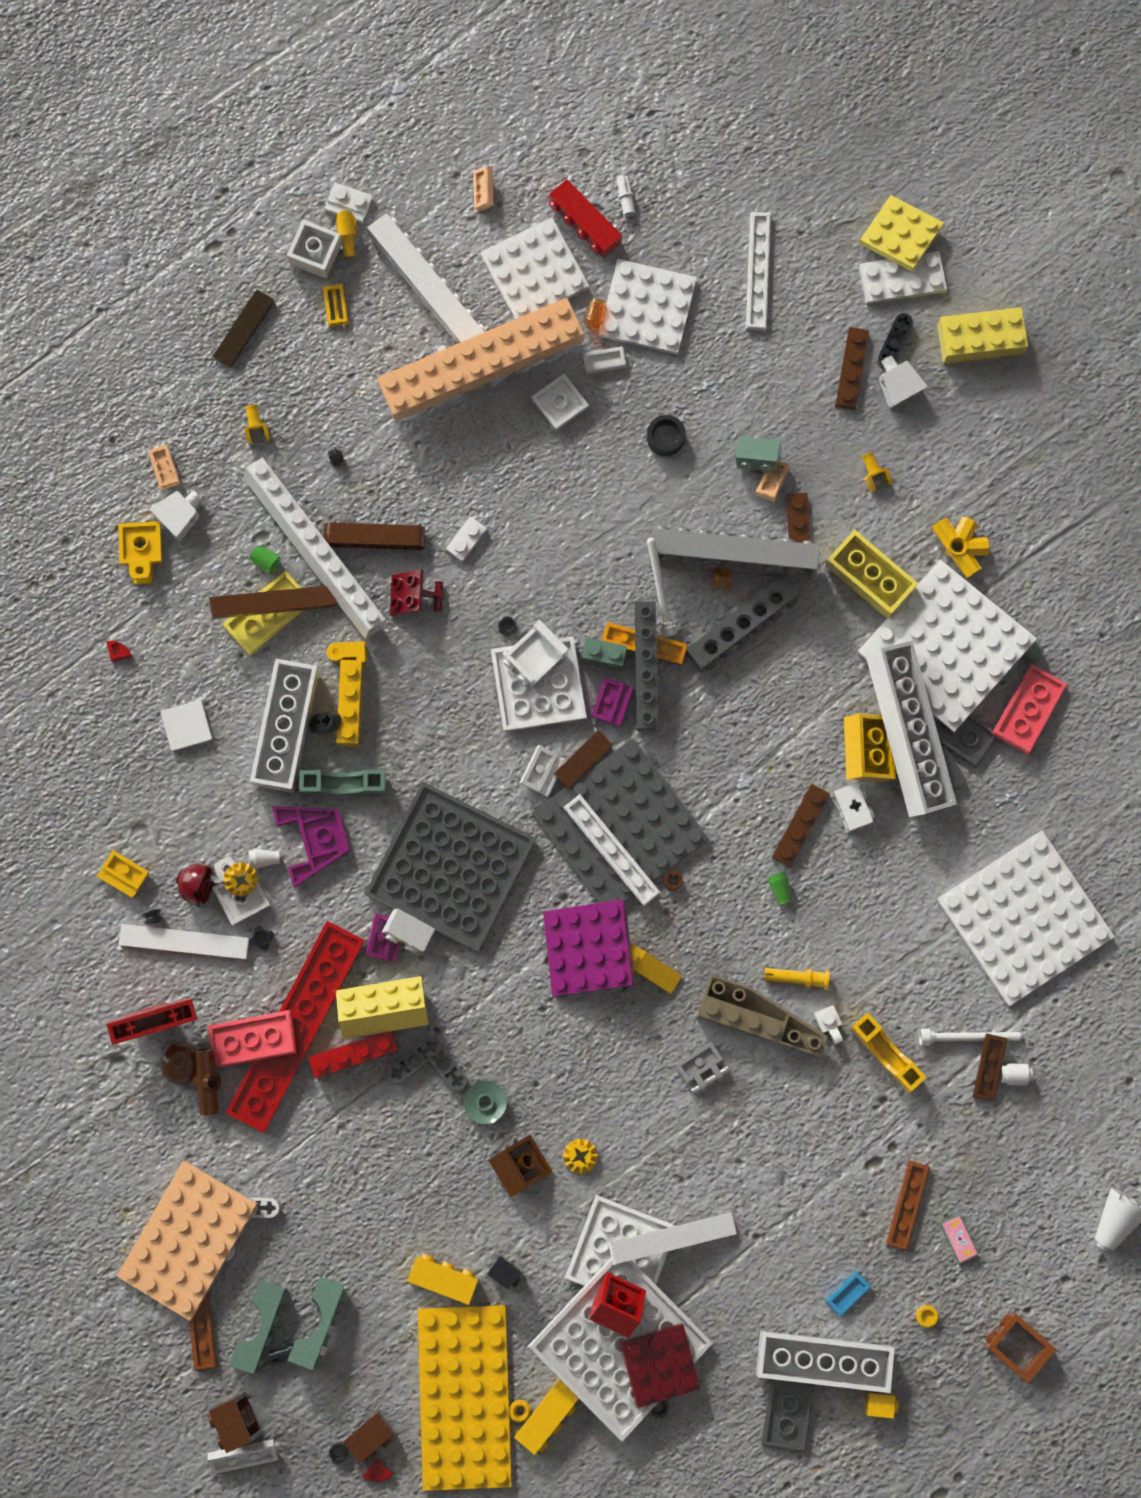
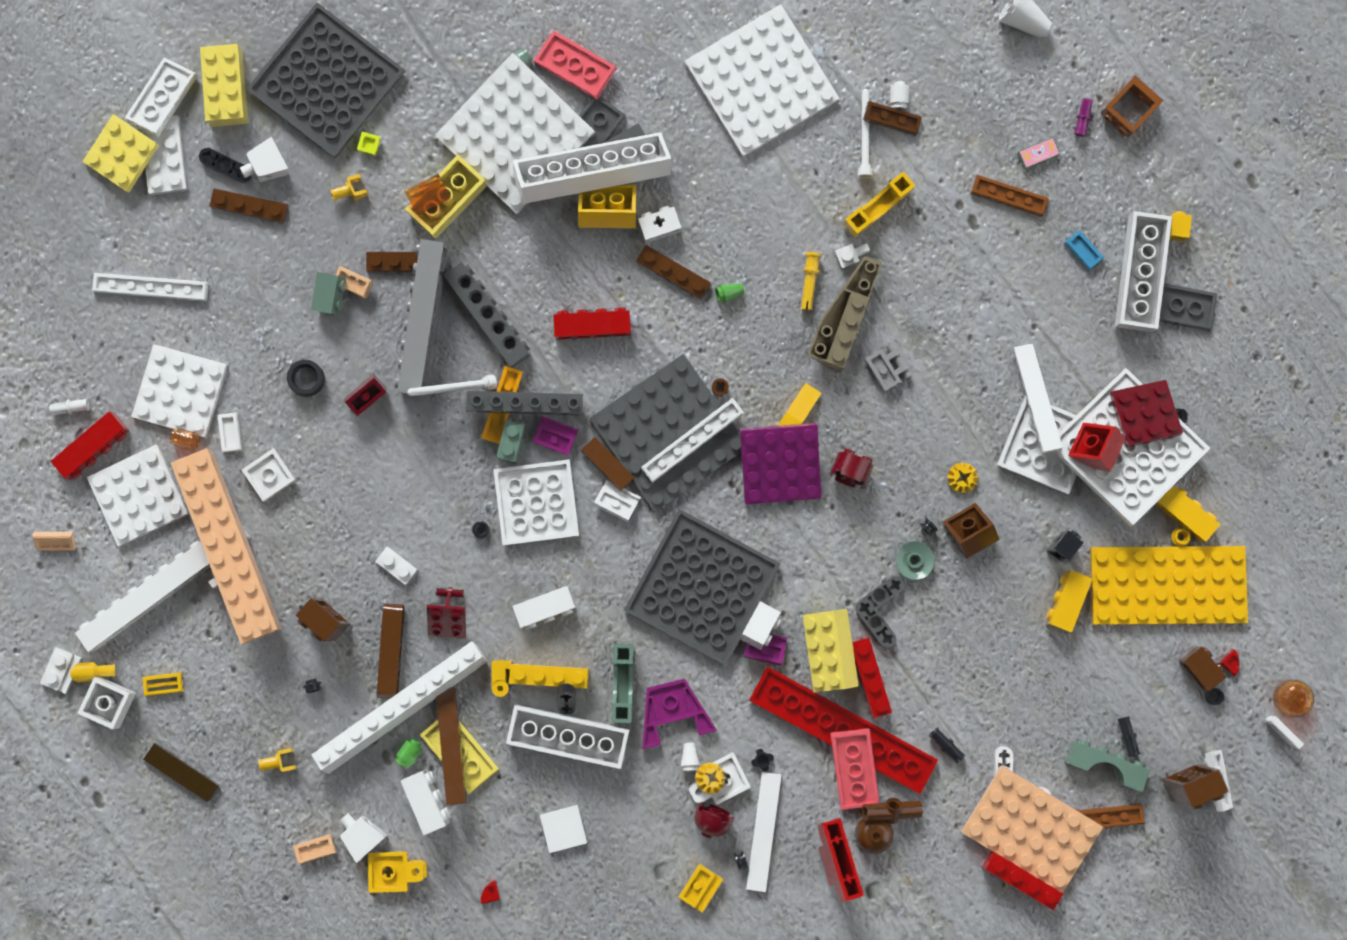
camera: 85 degrees left, 5 degrees up
sand green arch [287,1277,347,1373] -> none
white panel [503,620,568,687] -> none
clear orange wheel [713,568,732,590] -> none
yellow tile [916,1305,939,1328] -> none
yellow piece [931,516,989,579] -> none
none -> white tile [124,58,197,137]
none -> dark grey plate [246,2,406,159]
none -> reddish brown brick [295,598,350,642]
none -> dark red brick [345,374,387,416]
none -> neon yellow plate [357,132,381,156]
none -> white brick [401,768,451,835]
none -> clear orange panel [404,174,451,215]
none -> white brick [513,586,576,630]
none -> red brick [553,307,631,340]
none -> dark red brick [829,448,874,489]
none -> black bush [919,518,938,537]
none -> black pin [929,727,965,763]
none -> red brick [982,851,1063,911]
none -> magenta axle [1074,98,1093,137]

